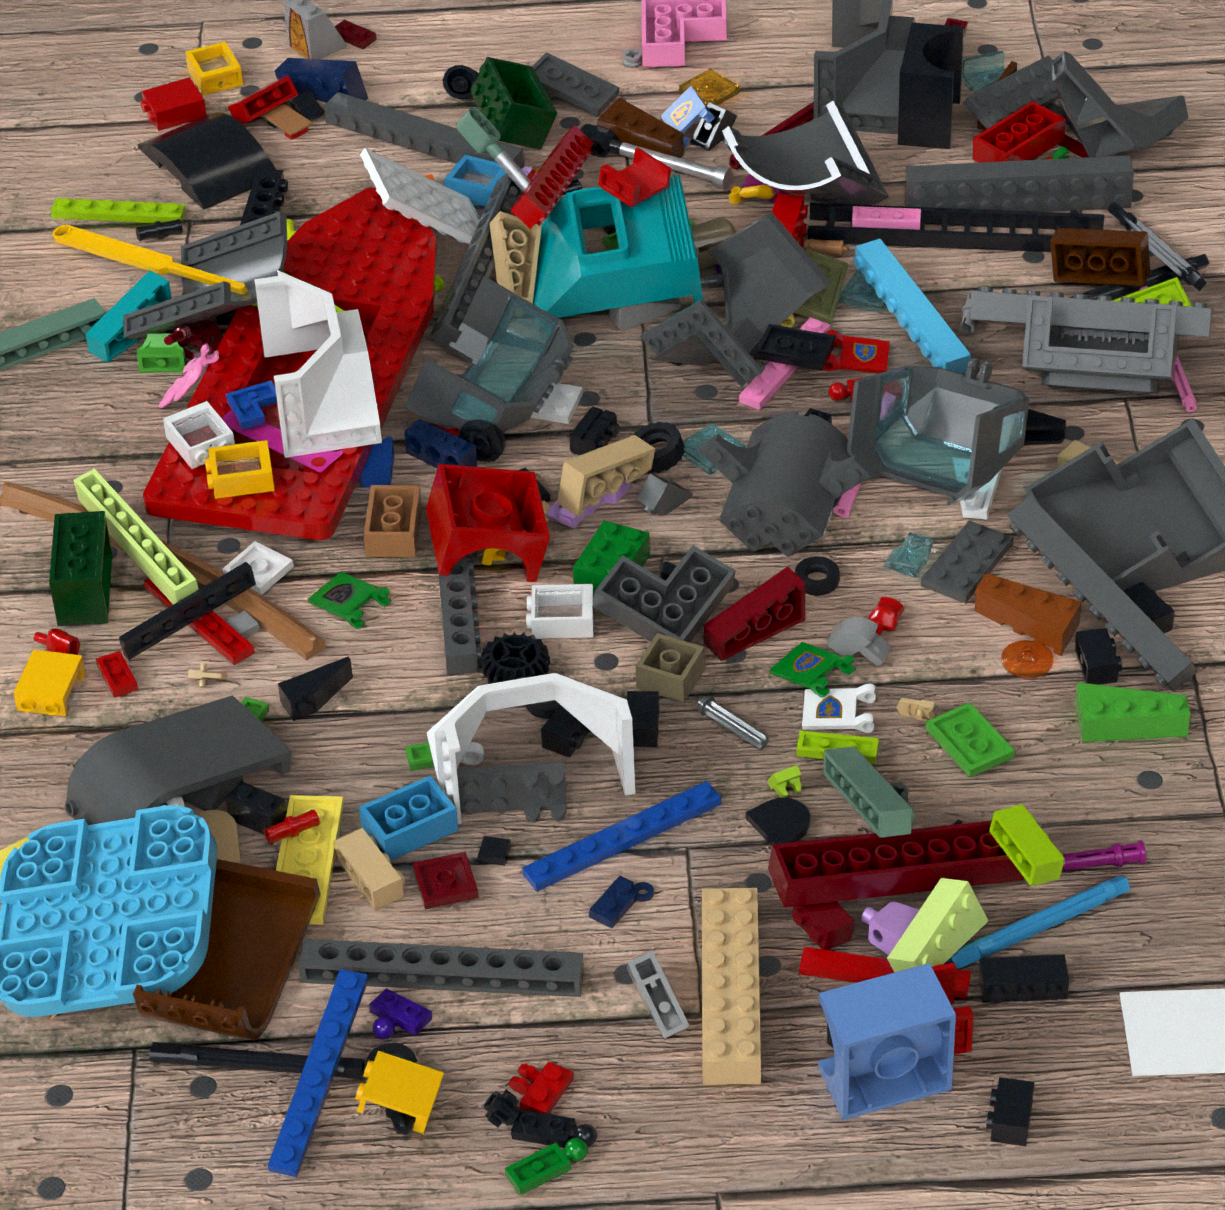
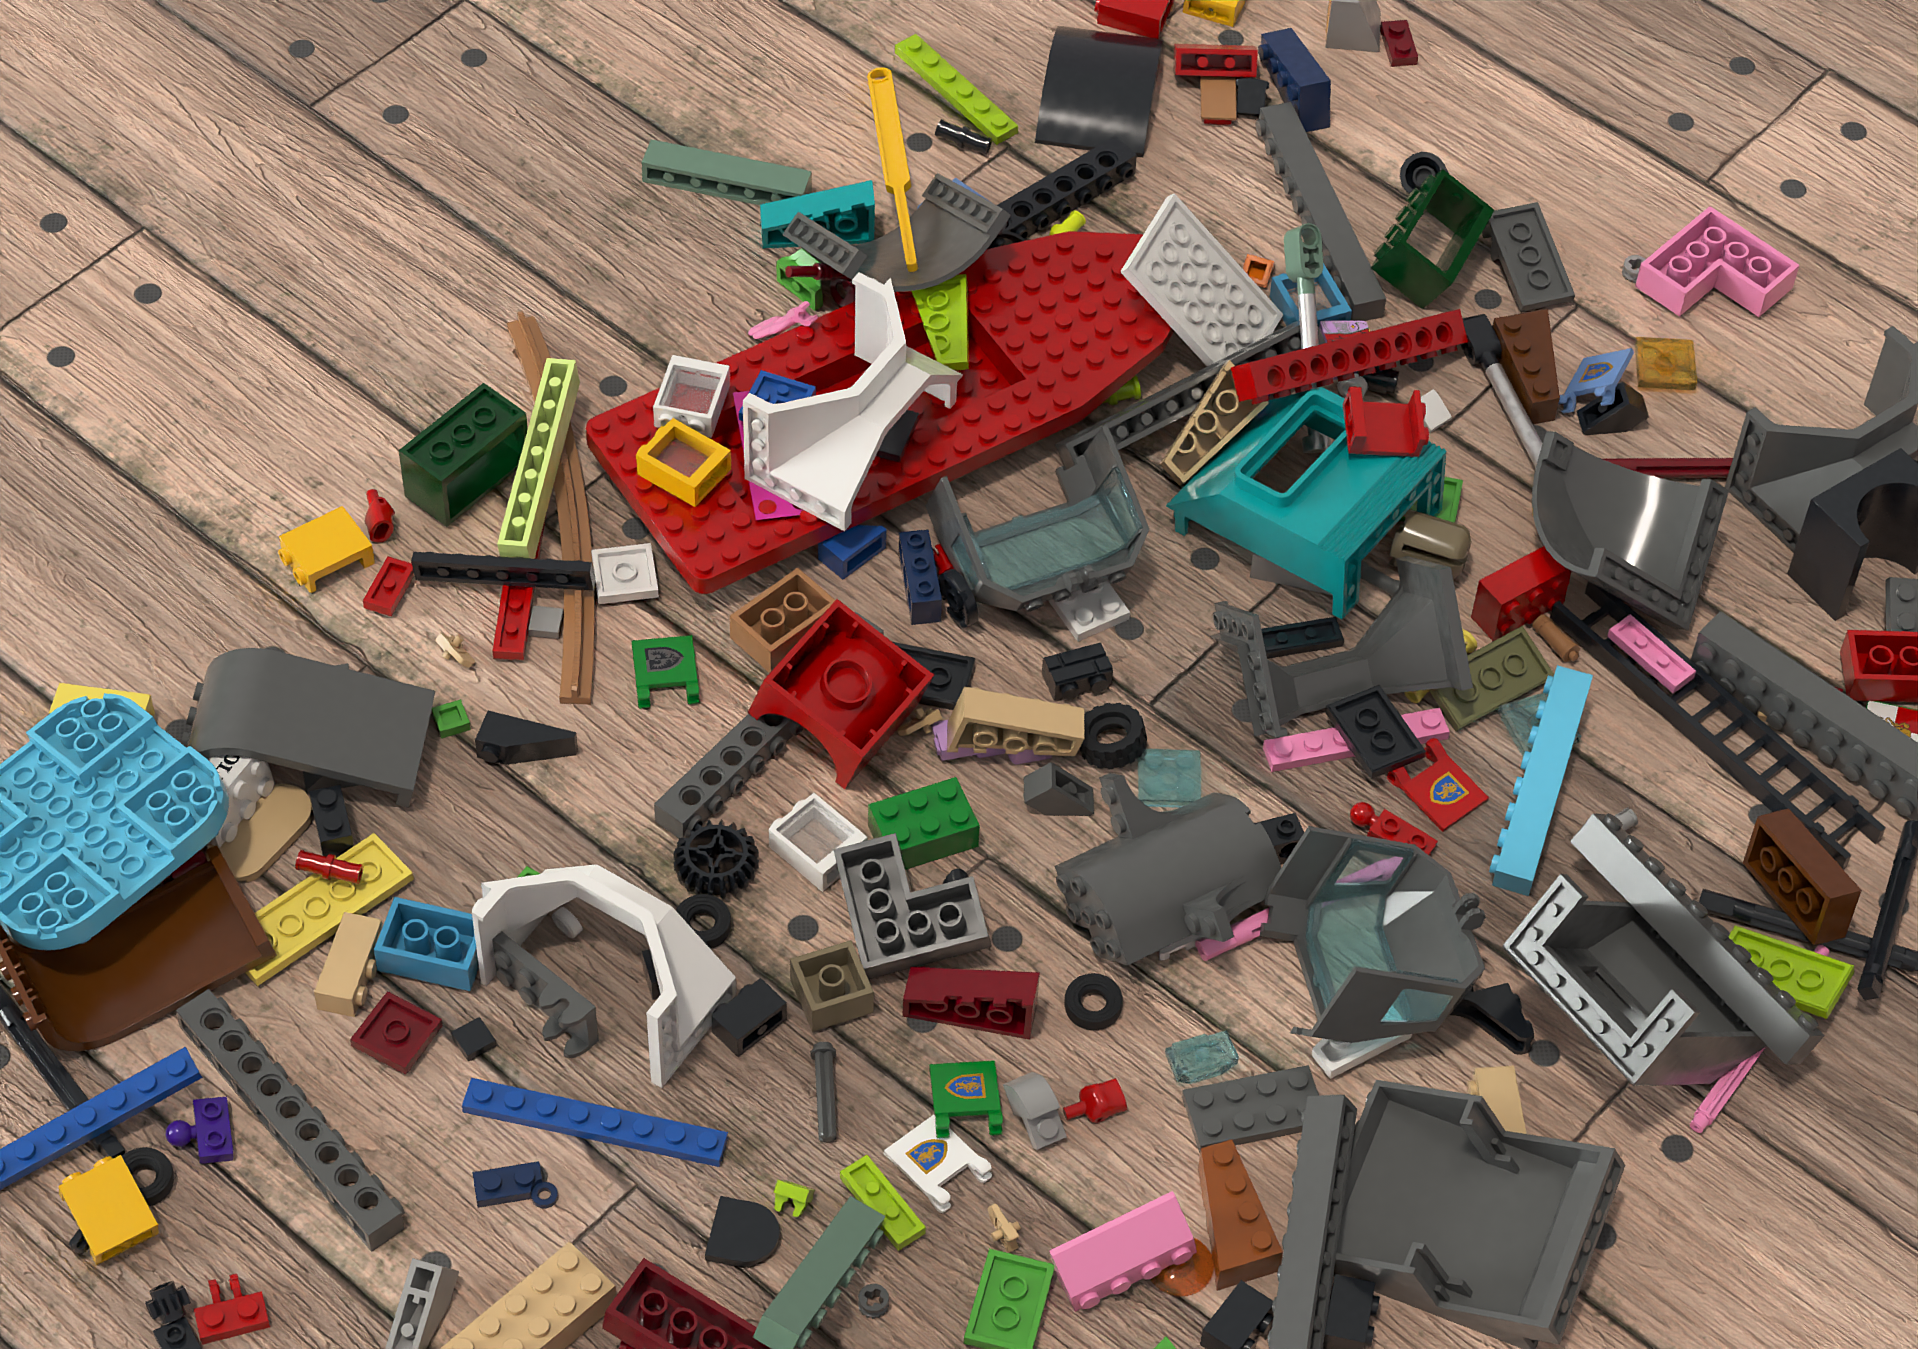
camera: 40 degrees right, 10 degrees up
none -> bright pink slope [1049,1191,1197,1311]

